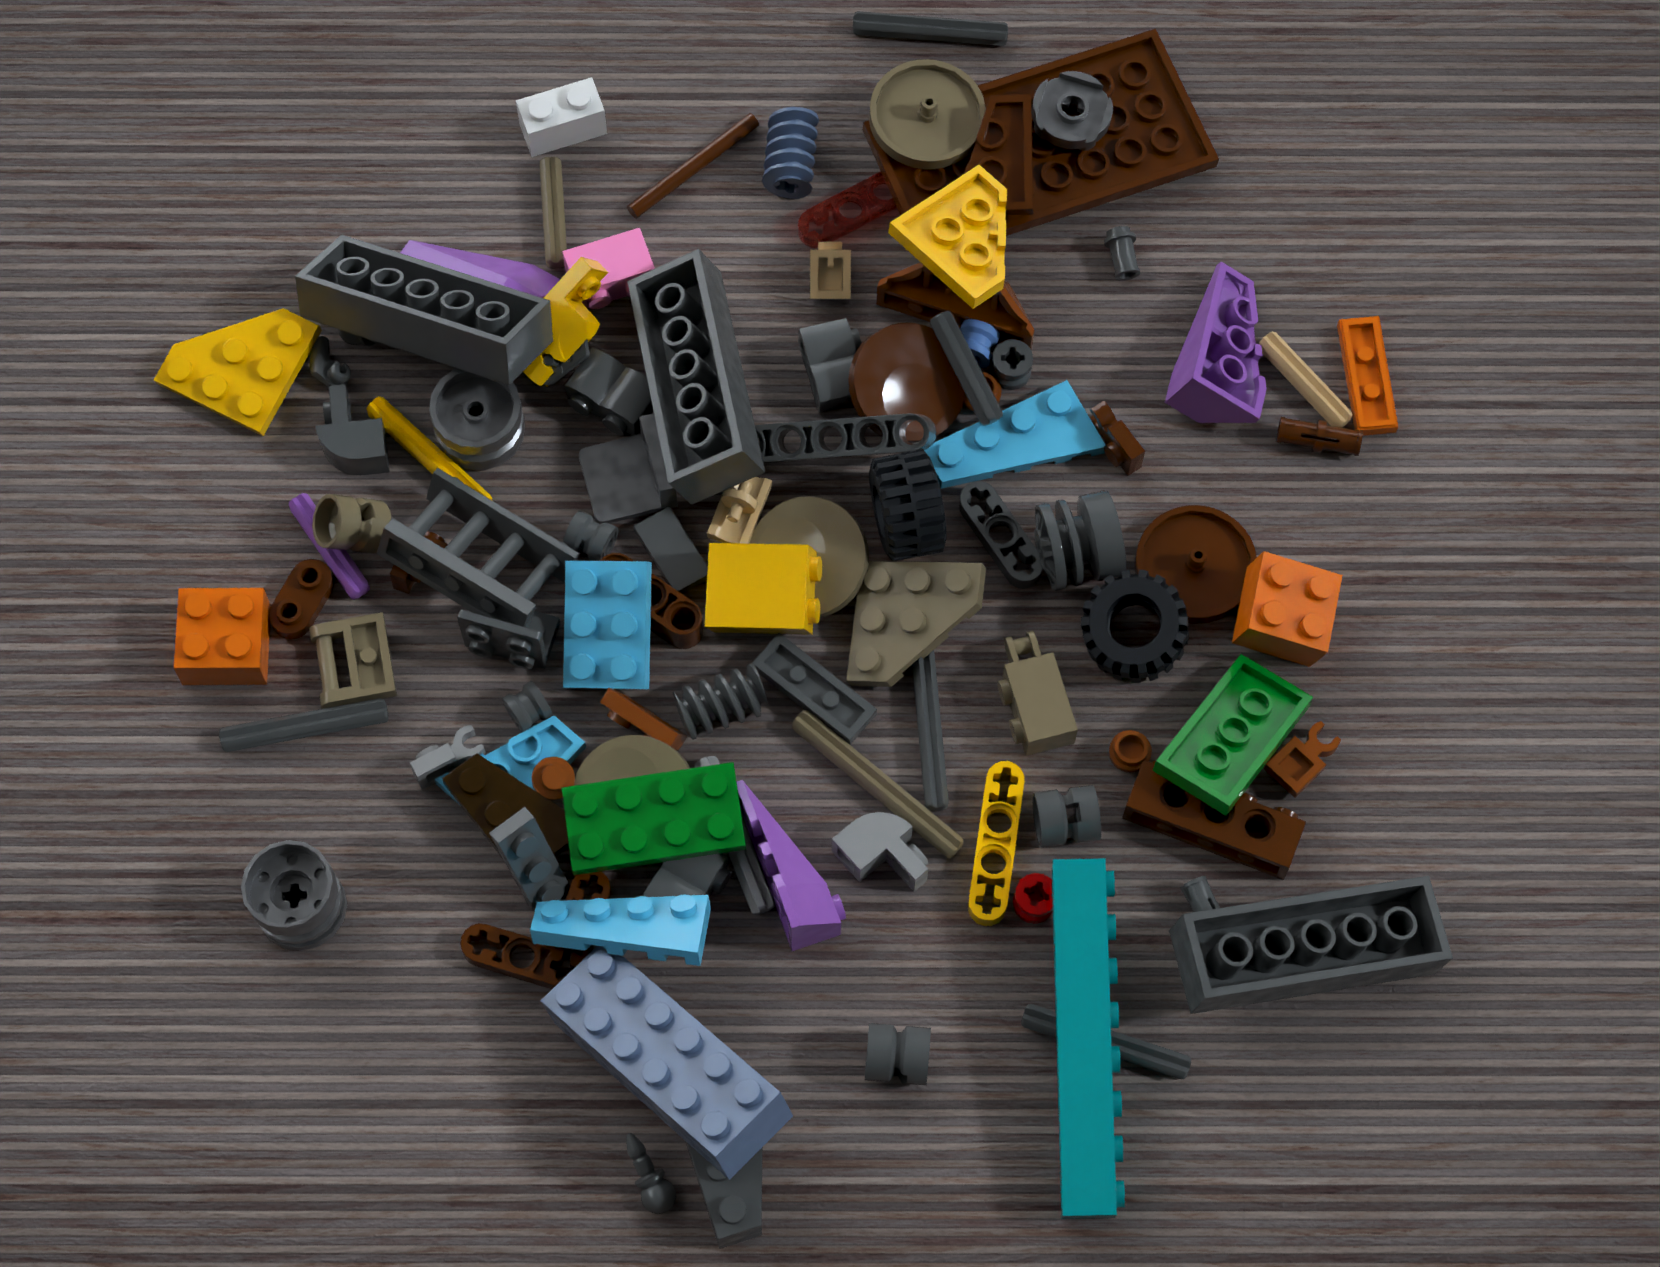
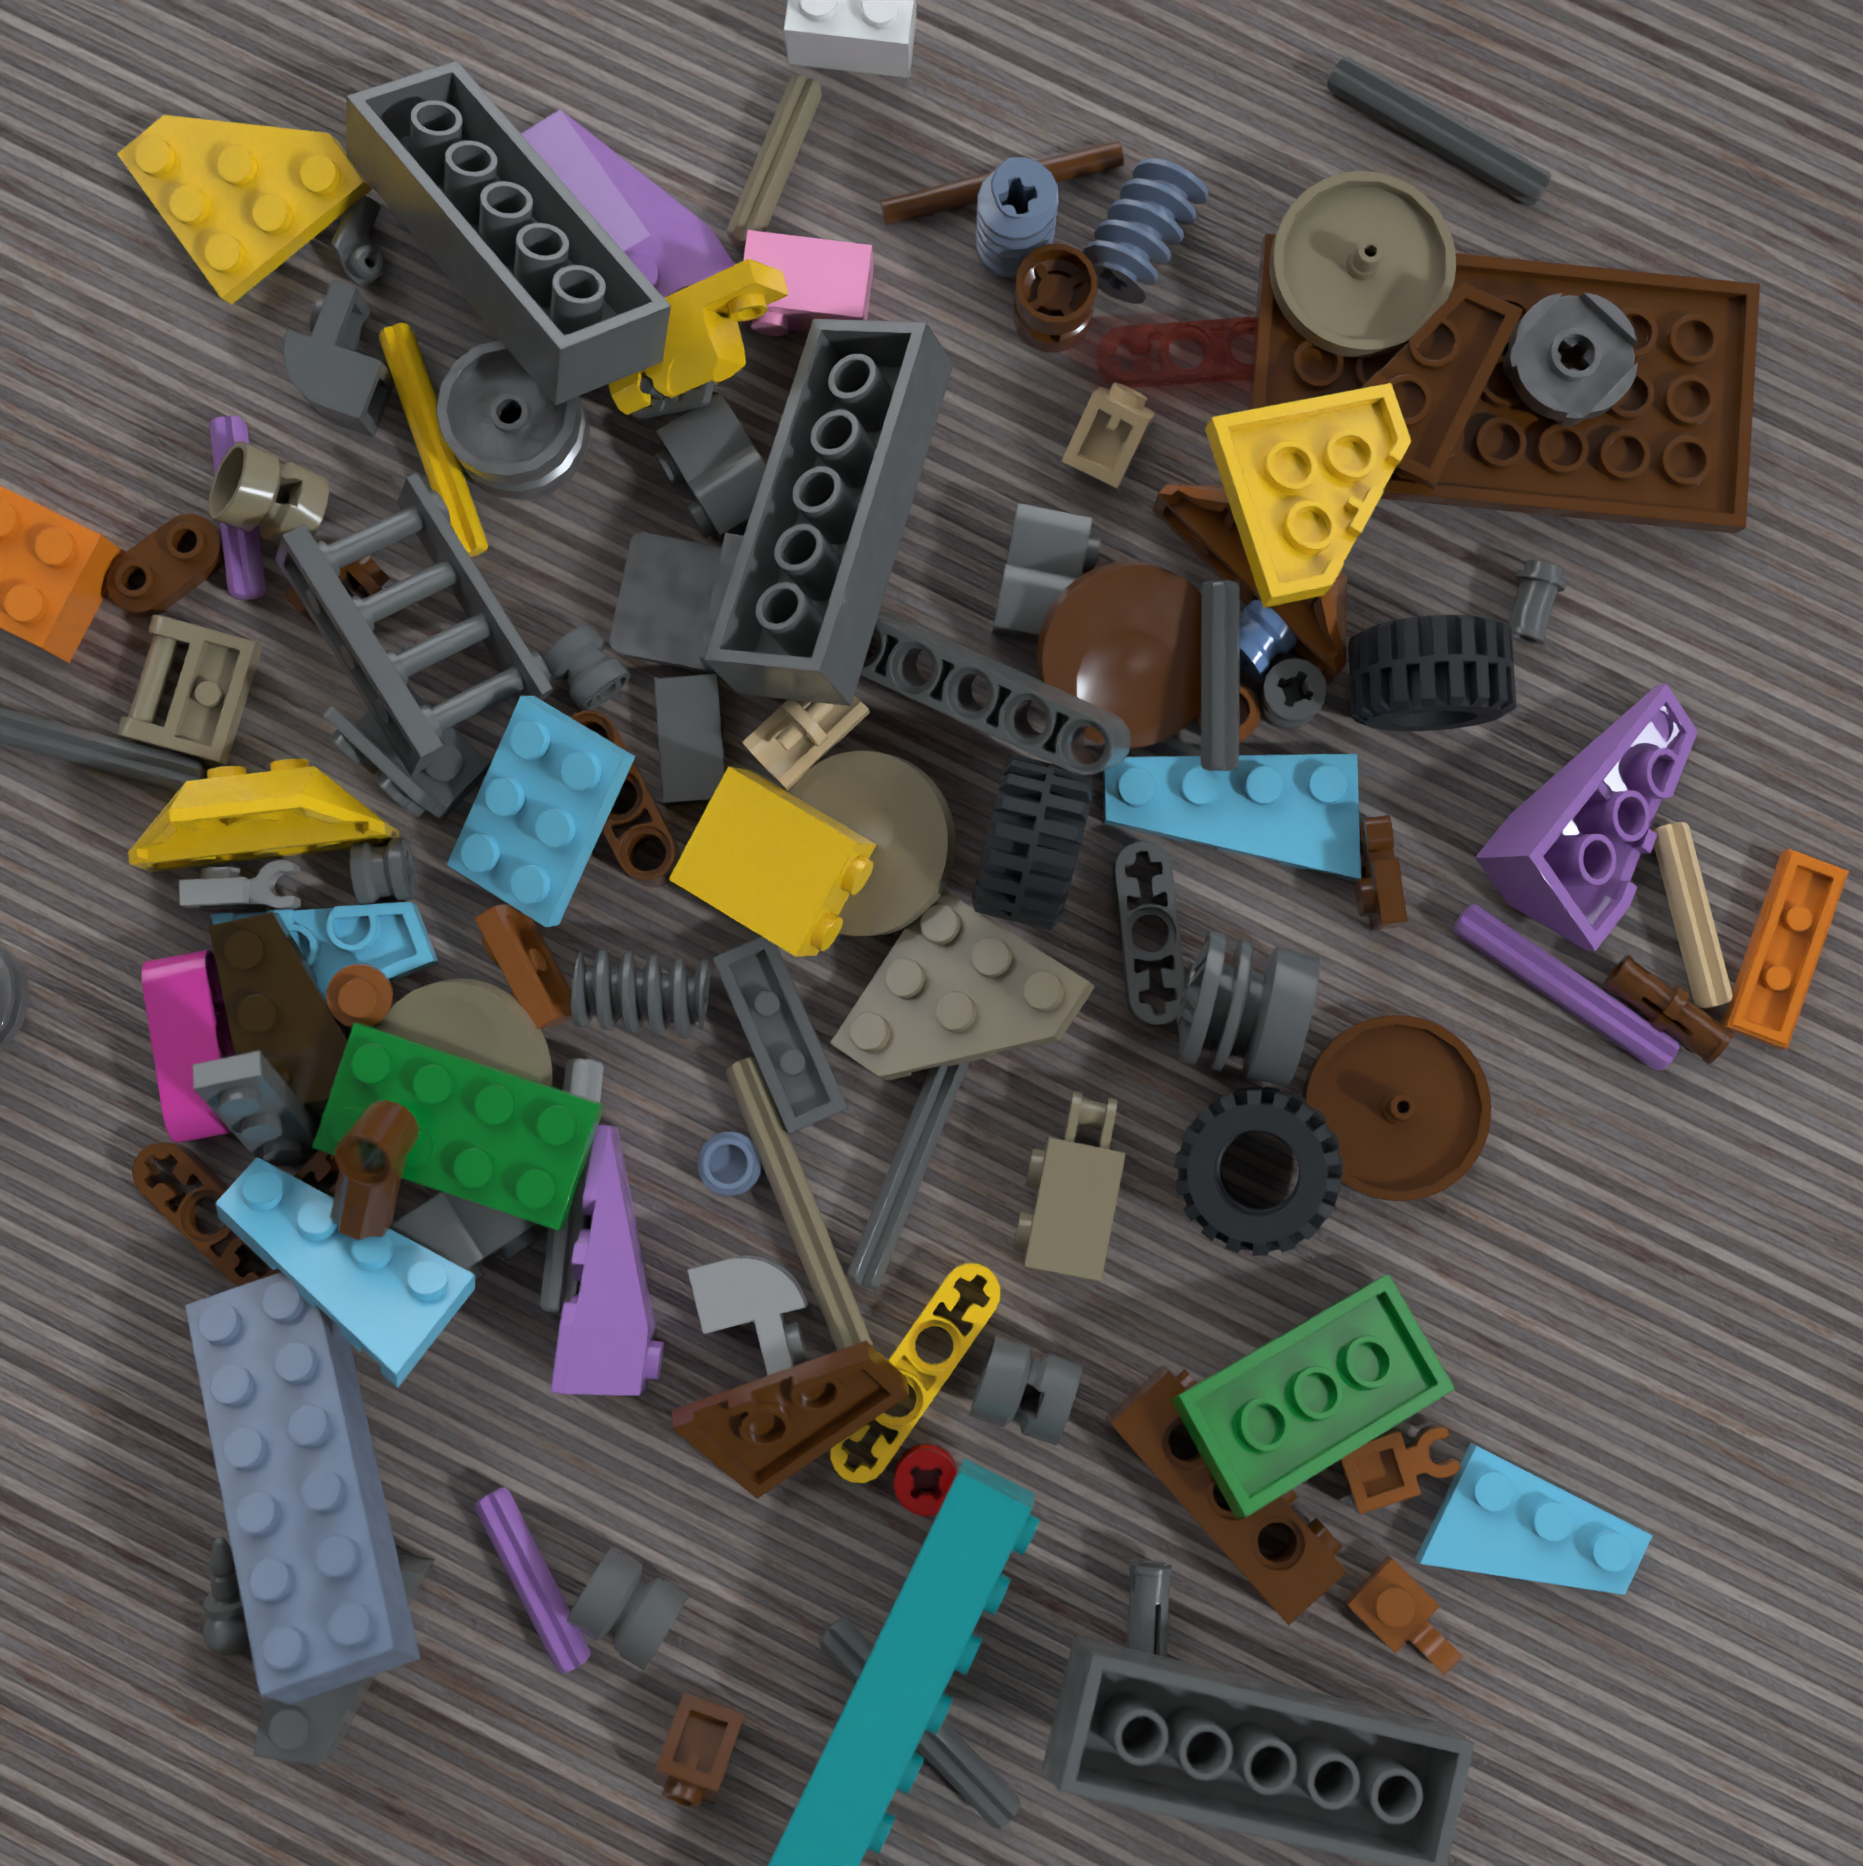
camera: 30 degrees right, 15 degrees up
dark orange plate [1109,730,1152,773] -> none
orange brick [1232,551,1343,667] -> none
none -> yellow wedge [128,759,399,872]
none -> dark pink beam [141,949,235,1143]
none -> reddish brown piece [330,1100,419,1241]
none -> medium lavender axle [475,1487,590,1674]
none -> reddish brown bracket [653,1693,745,1808]
none -> reddish brown wing [671,1341,910,1499]
none -> sand blue plate [697,1132,762,1196]
none -> sand blue piece [976,157,1059,278]
none -> reddish brown wheel [1013,244,1097,353]
none -> dark orange plate [1344,1555,1463,1675]
none -> black tyre [1348,615,1516,731]
none -> medium azure wing [1415,1443,1653,1595]
none -> medium lavender axle [1453,904,1680,1071]

